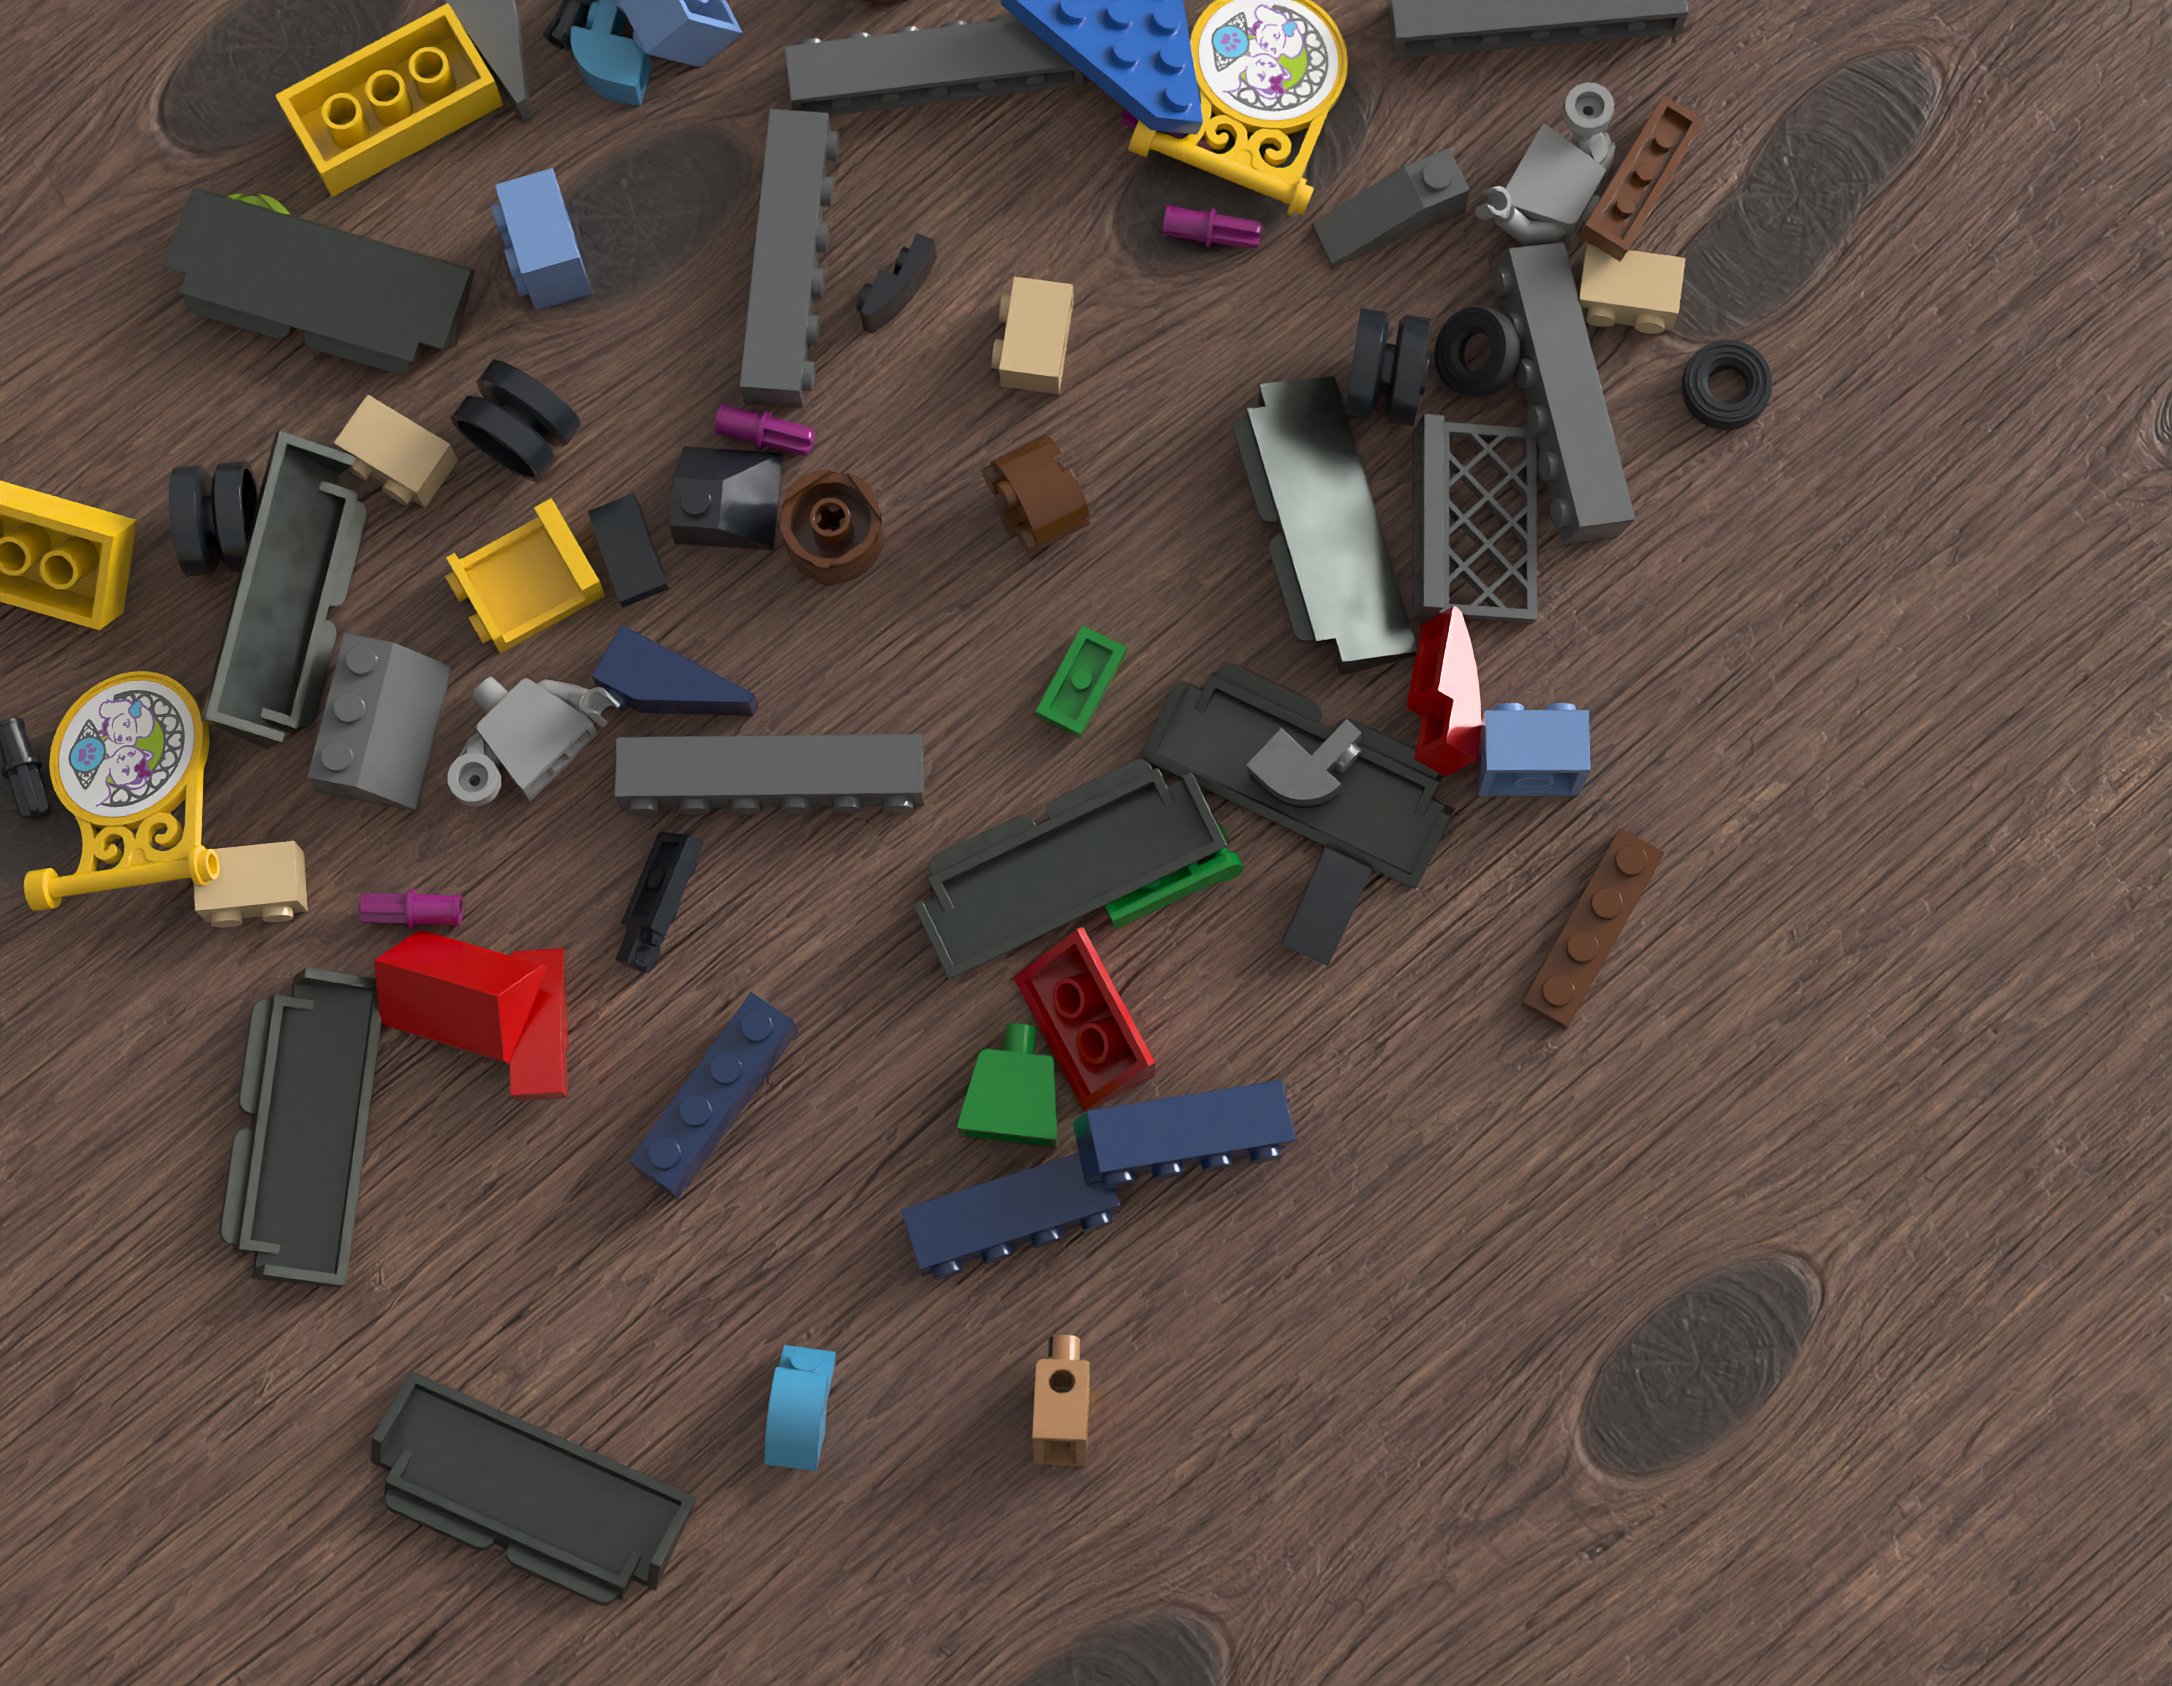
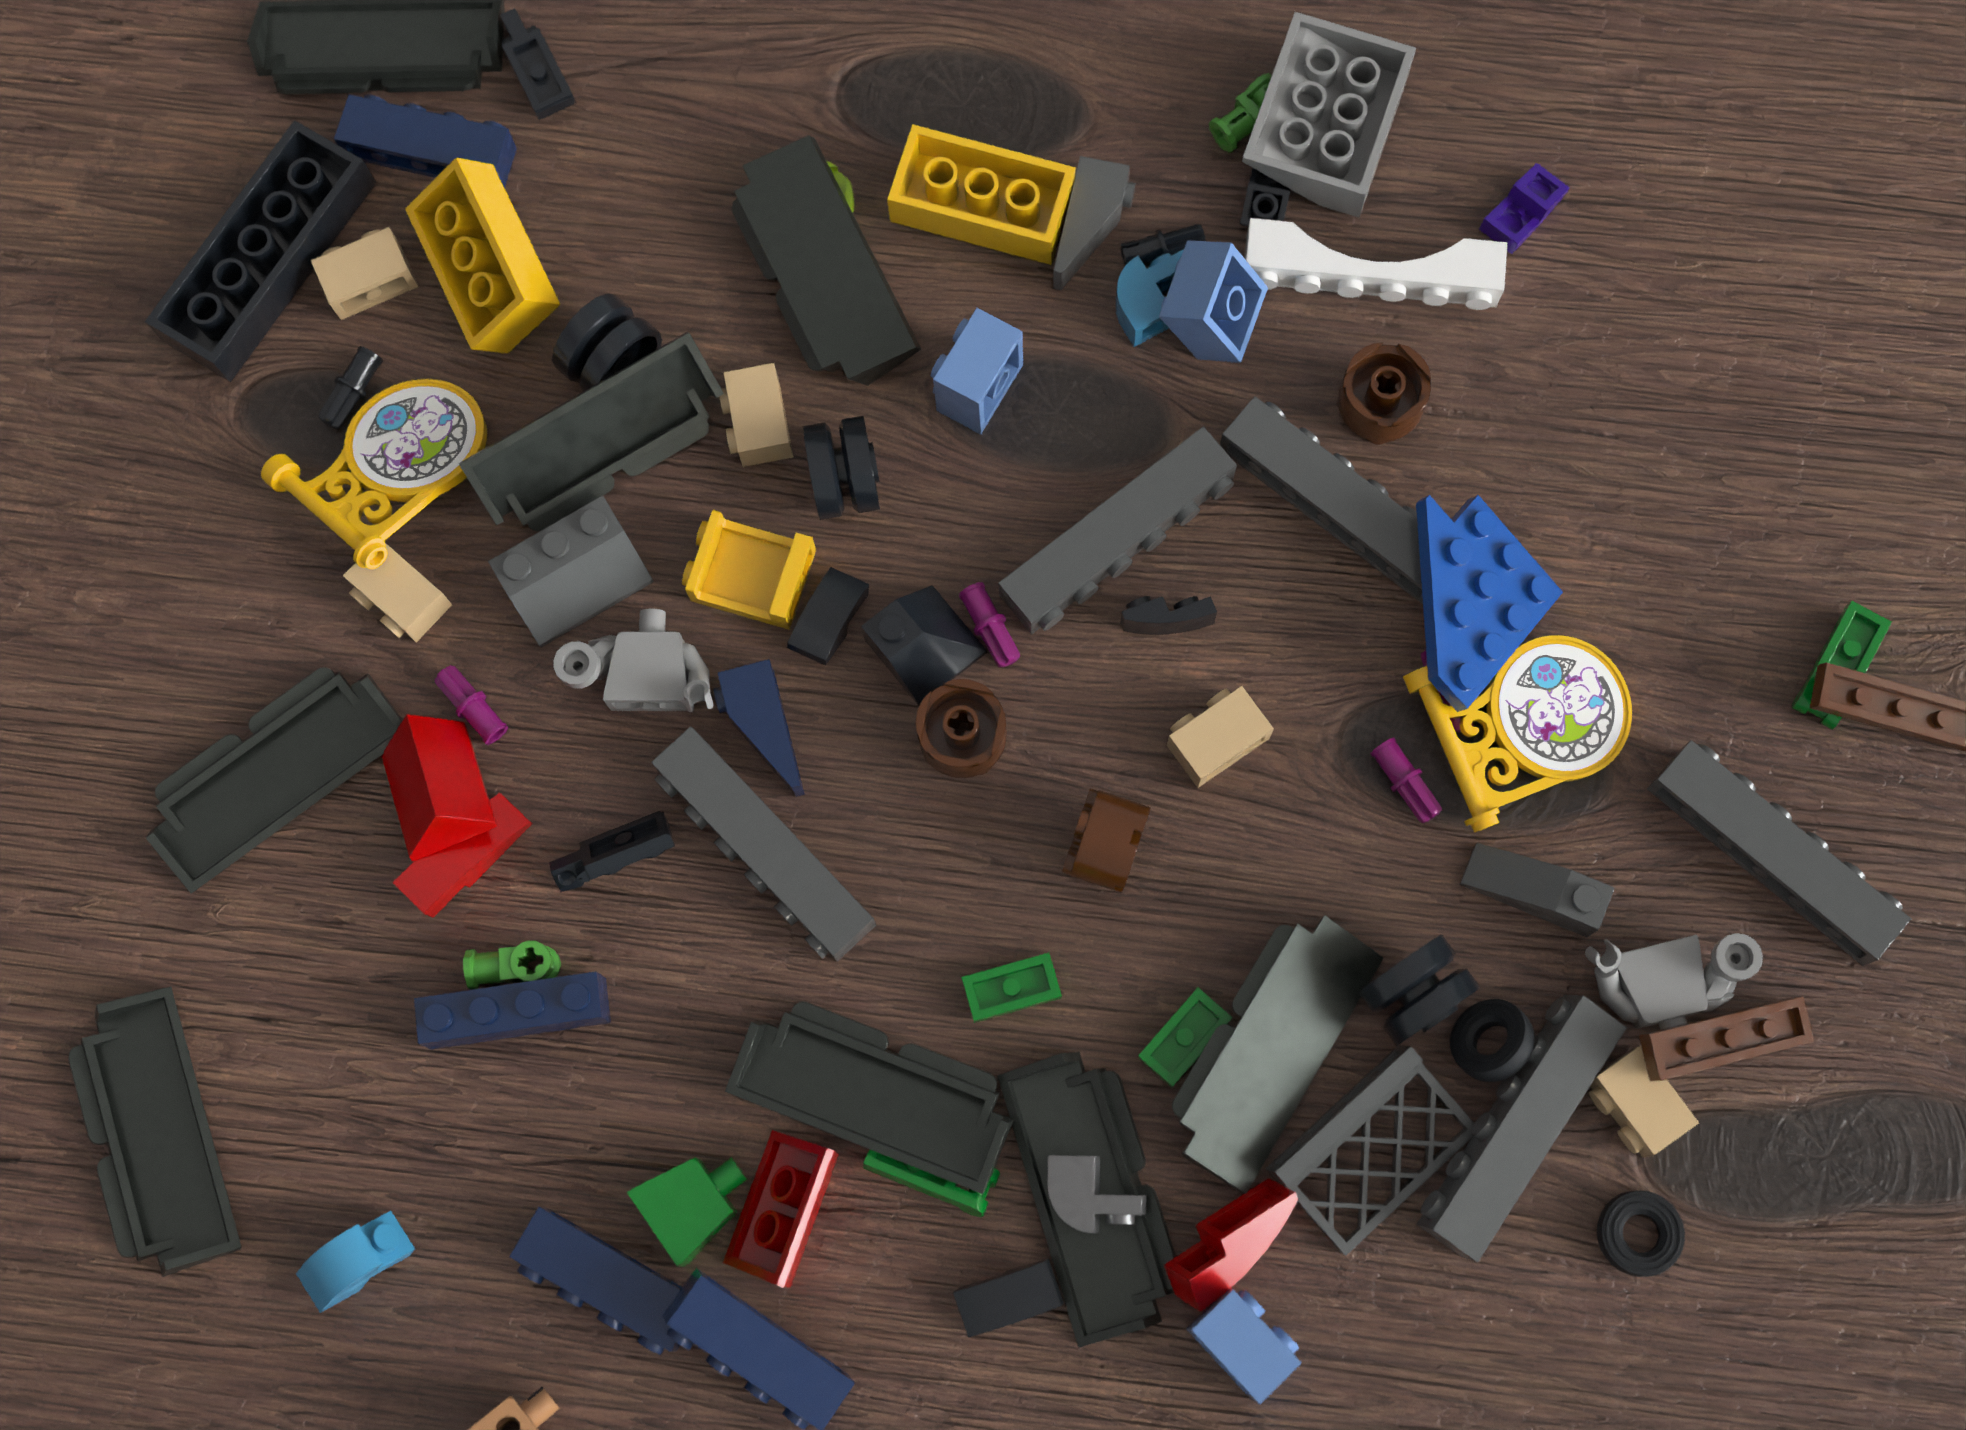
camera: 50 degrees right, 0 degrees up
none -> bright green connector [463,940,561,990]
none -> green plate [1137,987,1233,1088]

